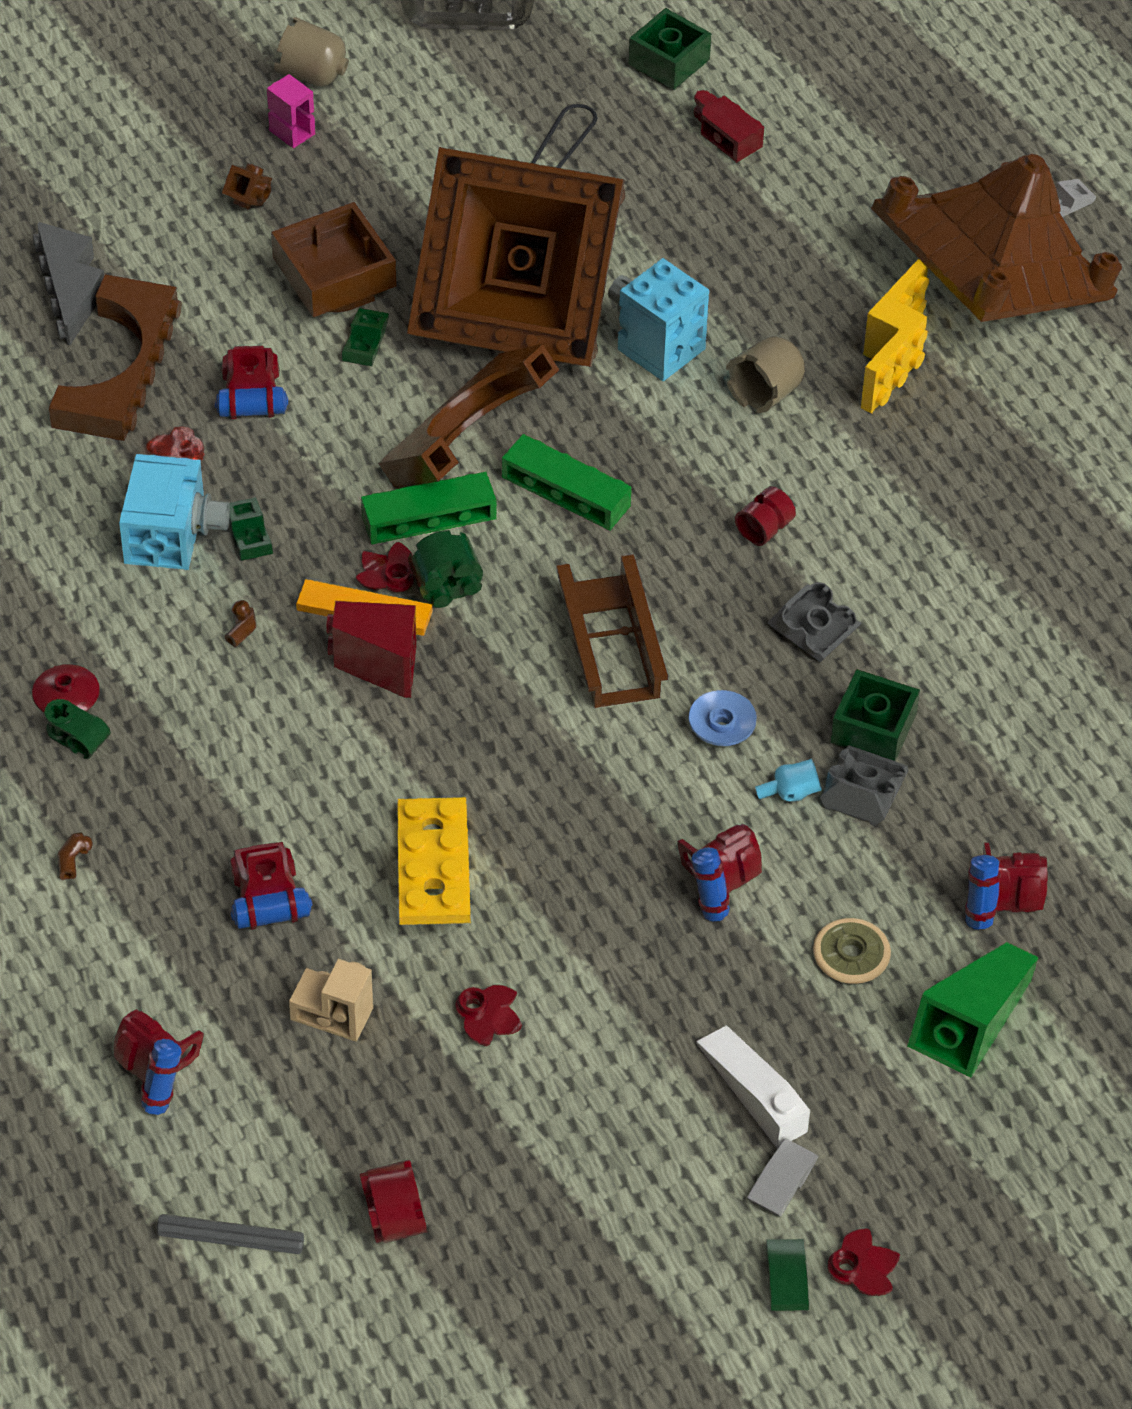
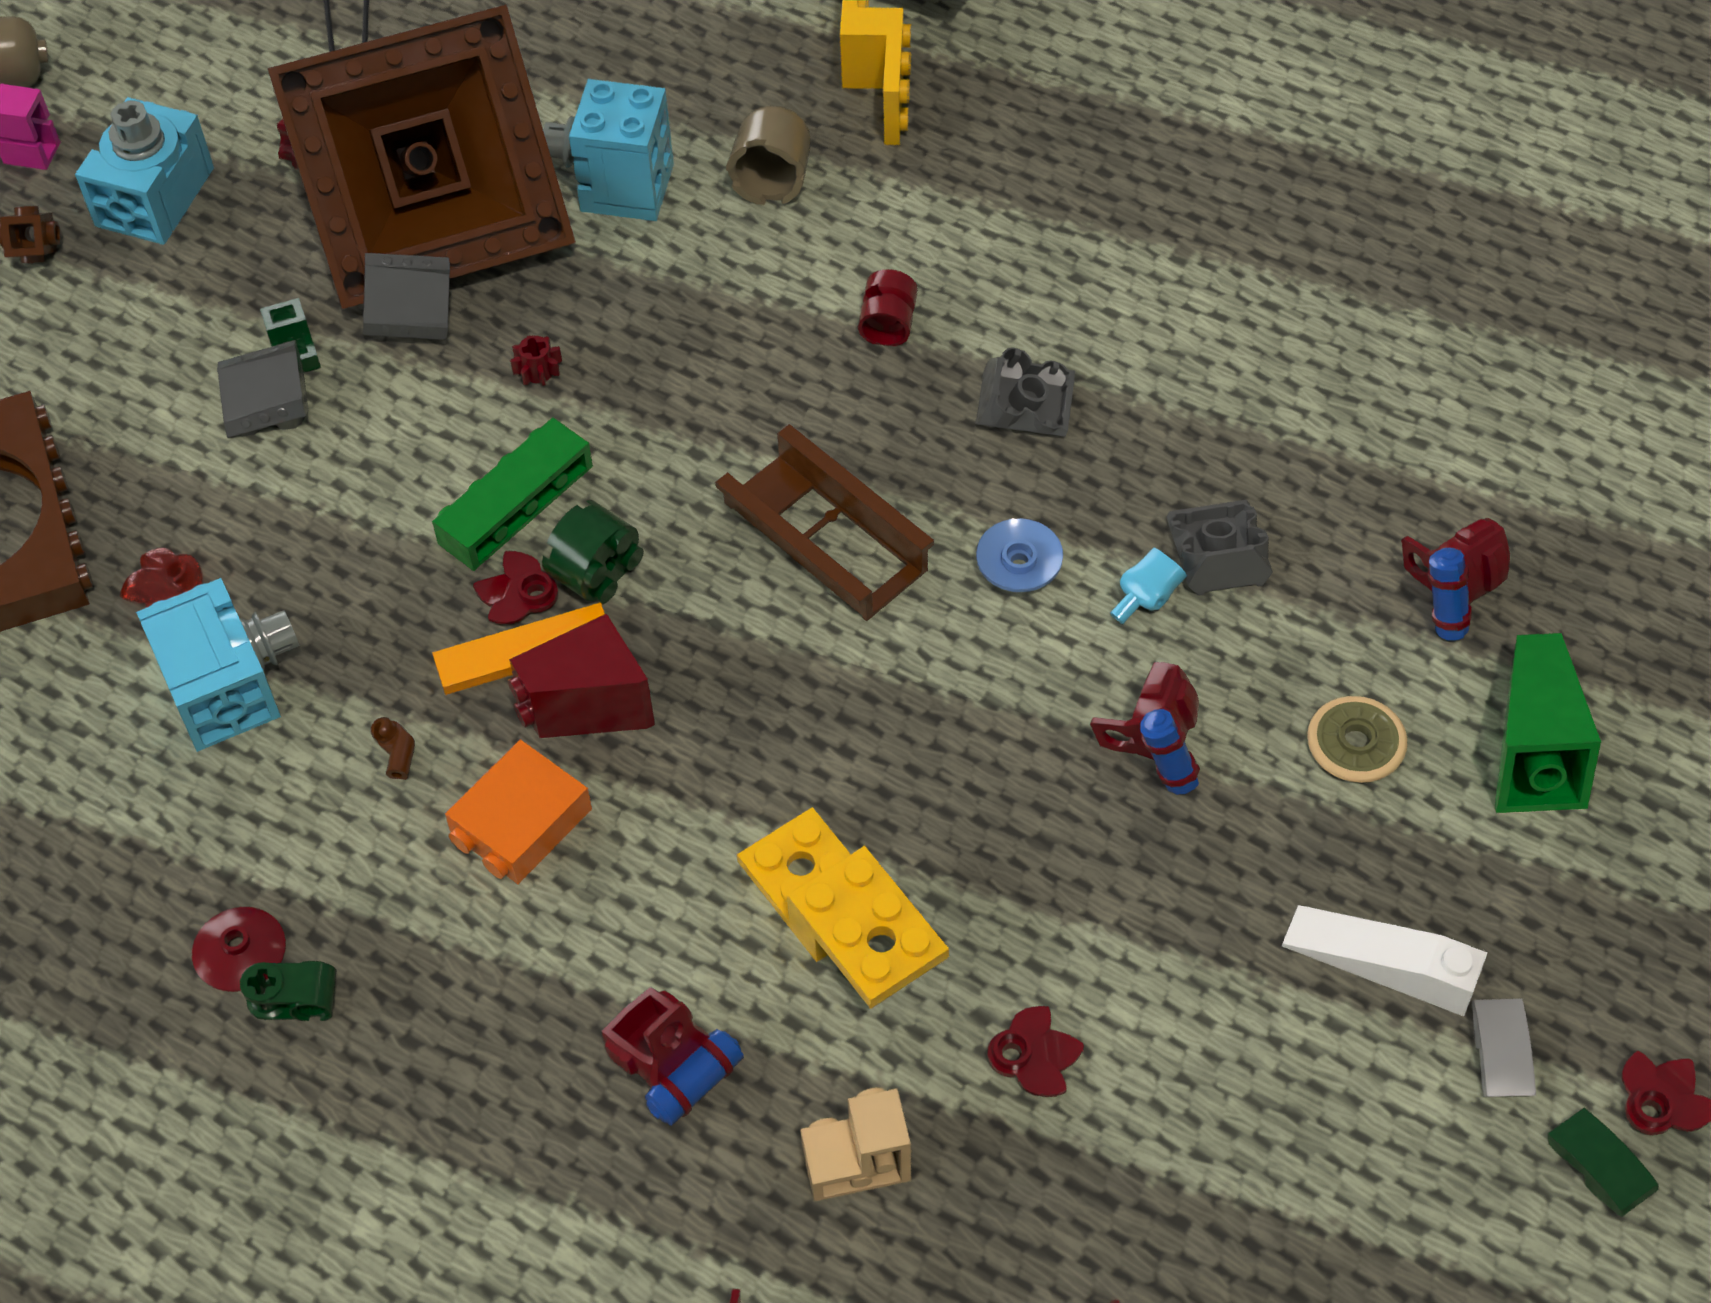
camera: 30 degrees left, 5 degrees up
reddish brown arm [57,832,93,880] -> none
dark red piece [215,346,288,419] -> none
dark green slope [229,497,273,561] -> none
reddish brown container [271,202,397,317] -> none
reddish brown arch [378,344,559,489] -> none
green brick [502,434,632,531] -> none
dark green brick [830,669,920,761] -> none
none -> medium azure piece [75,97,214,245]
none -> dark grey slope [217,340,309,438]
none -> dark grey slope [363,253,450,340]
none -> orange brick [445,739,592,884]
none -> dark red gear [510,335,562,386]

